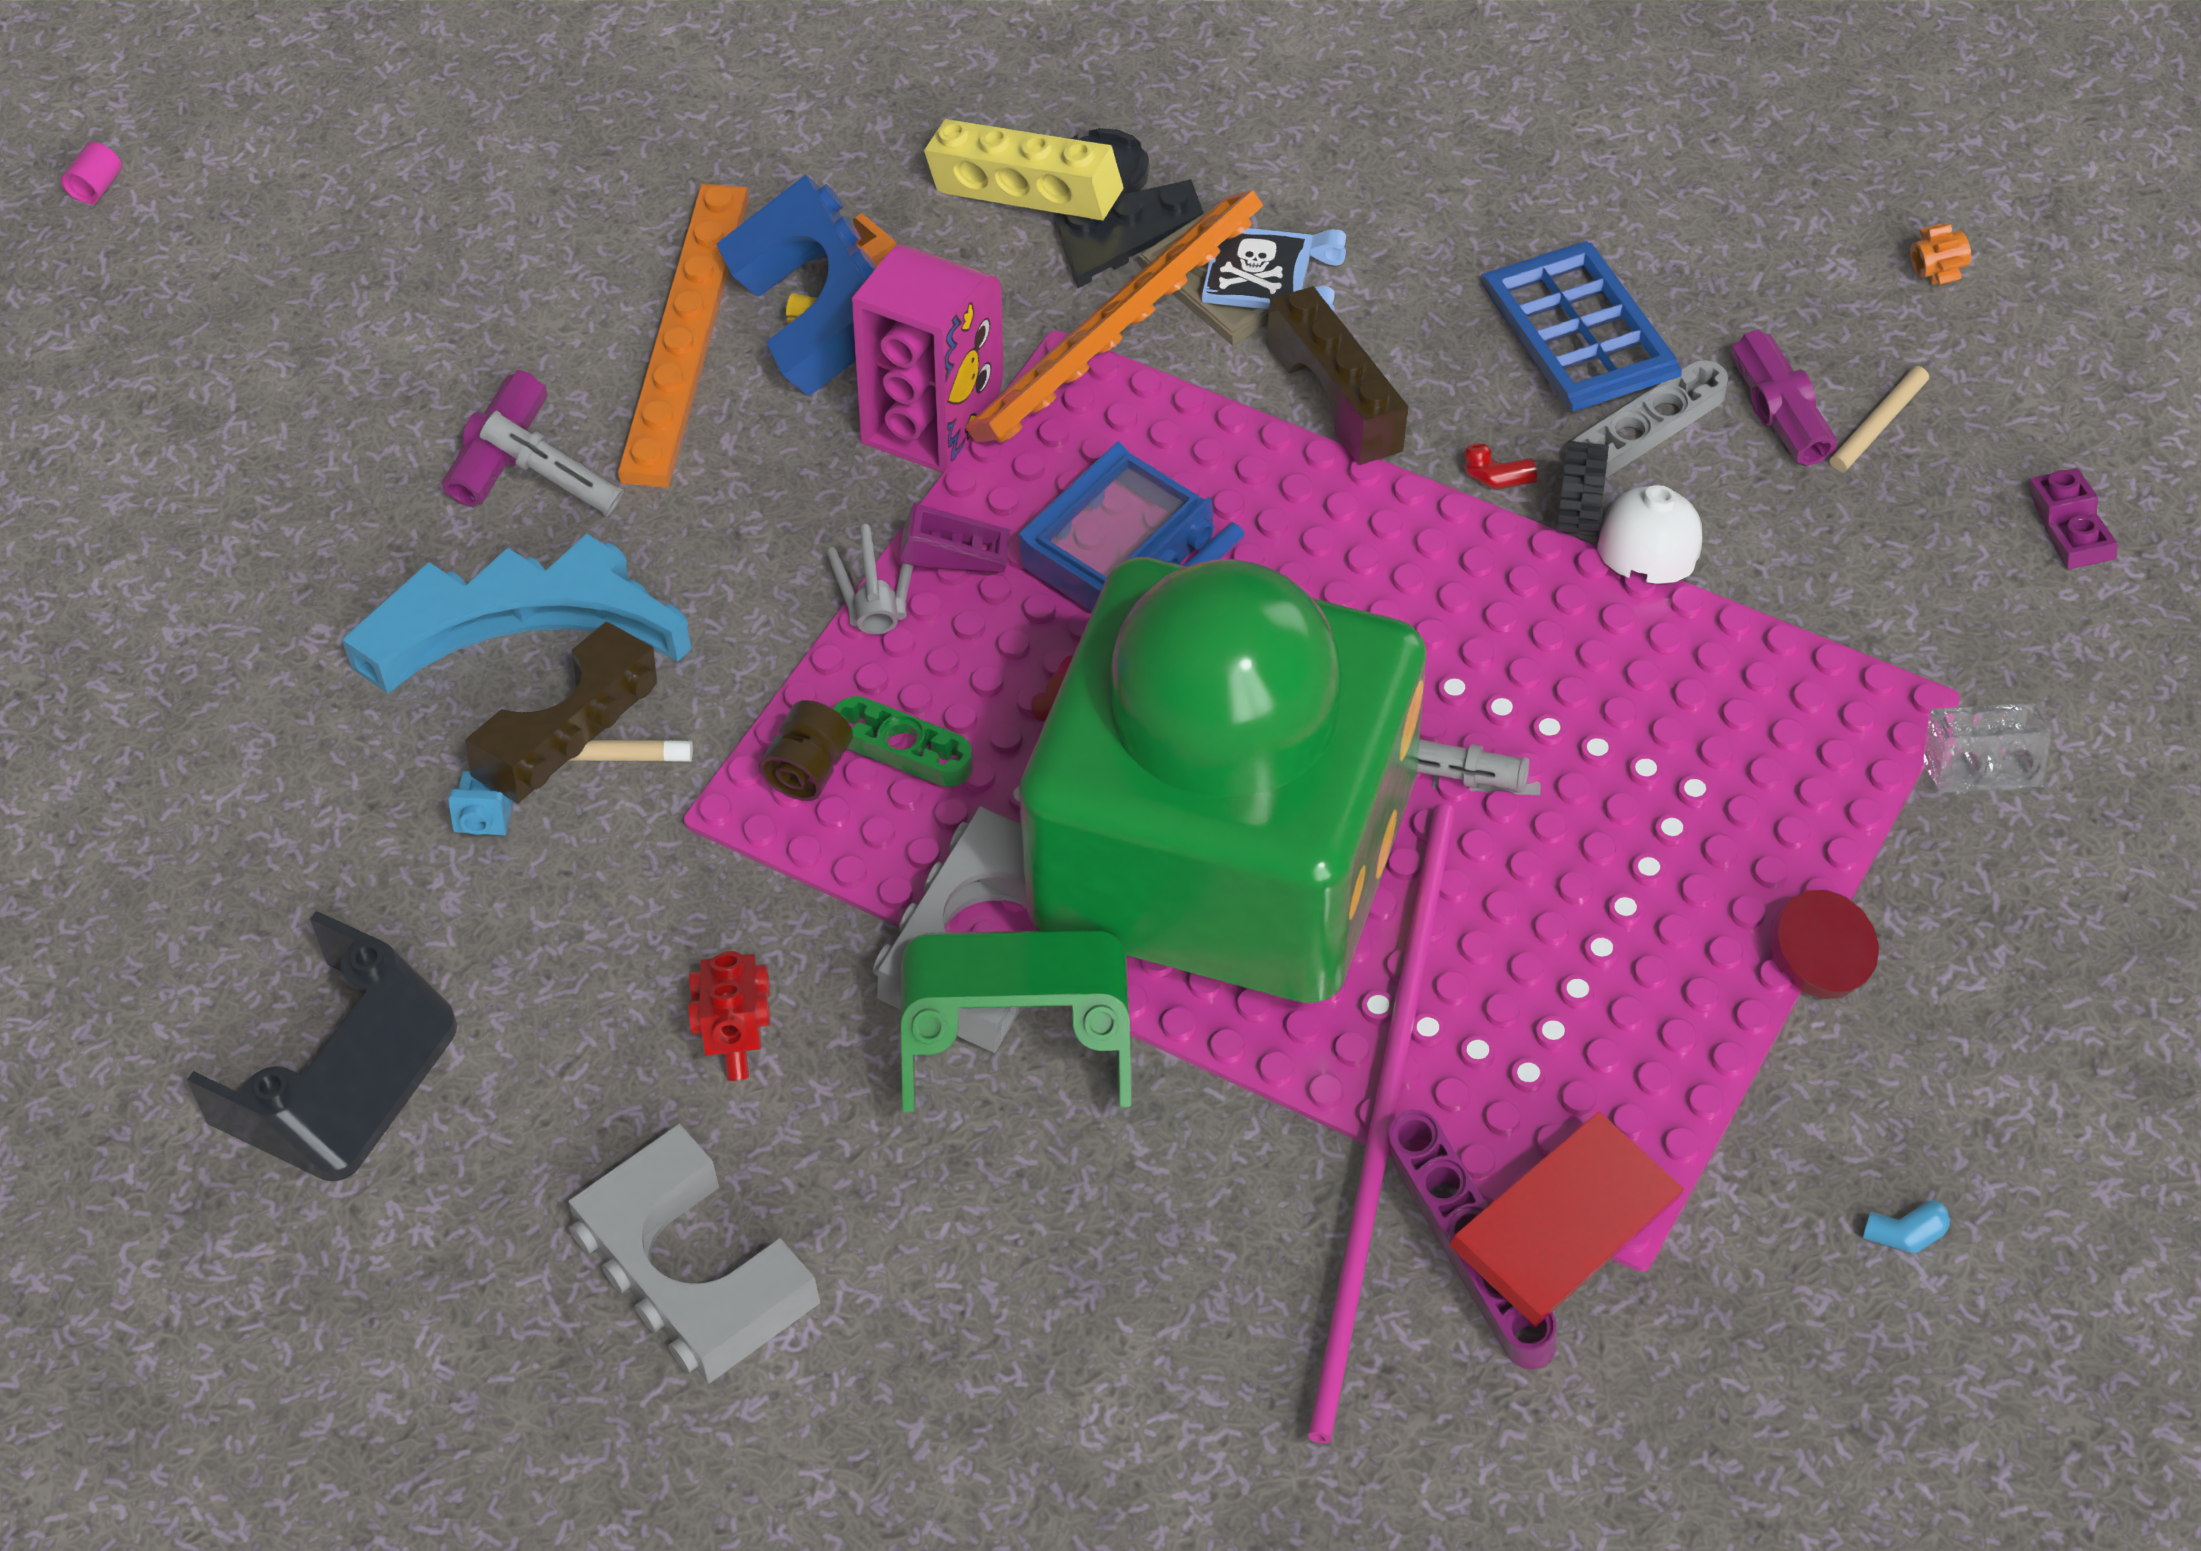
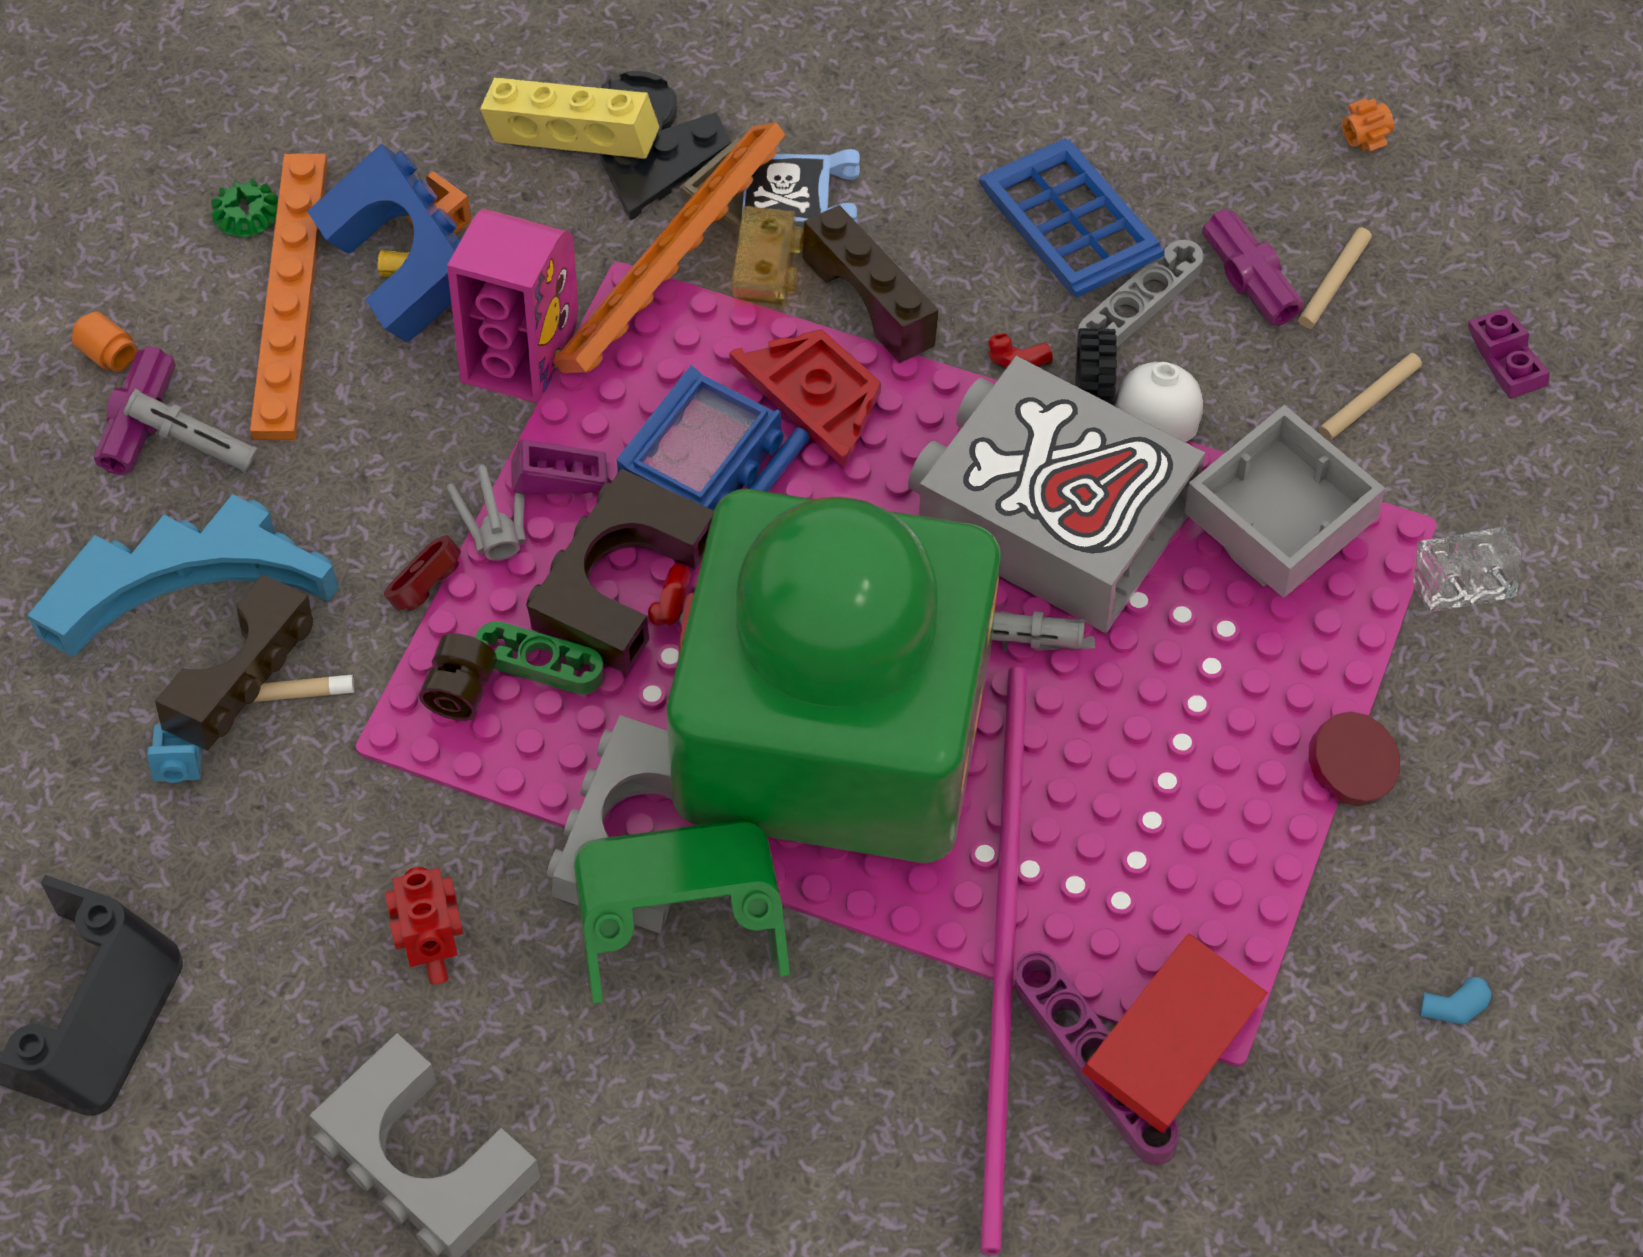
camera: 10 degrees left, 5 degrees up
none -> orange brick [72,311,137,372]
none -> green gear [211,178,278,237]
none -> dark red plate [384,535,461,611]
none -> dark brown arch [526,469,714,674]
none -> red wing [729,329,881,467]
none -> clear yellow brick [731,206,804,307]
none -> light grey brick [908,356,1205,633]
none -> light grey container [1184,405,1386,598]
none -> tan bar [1319,353,1422,441]

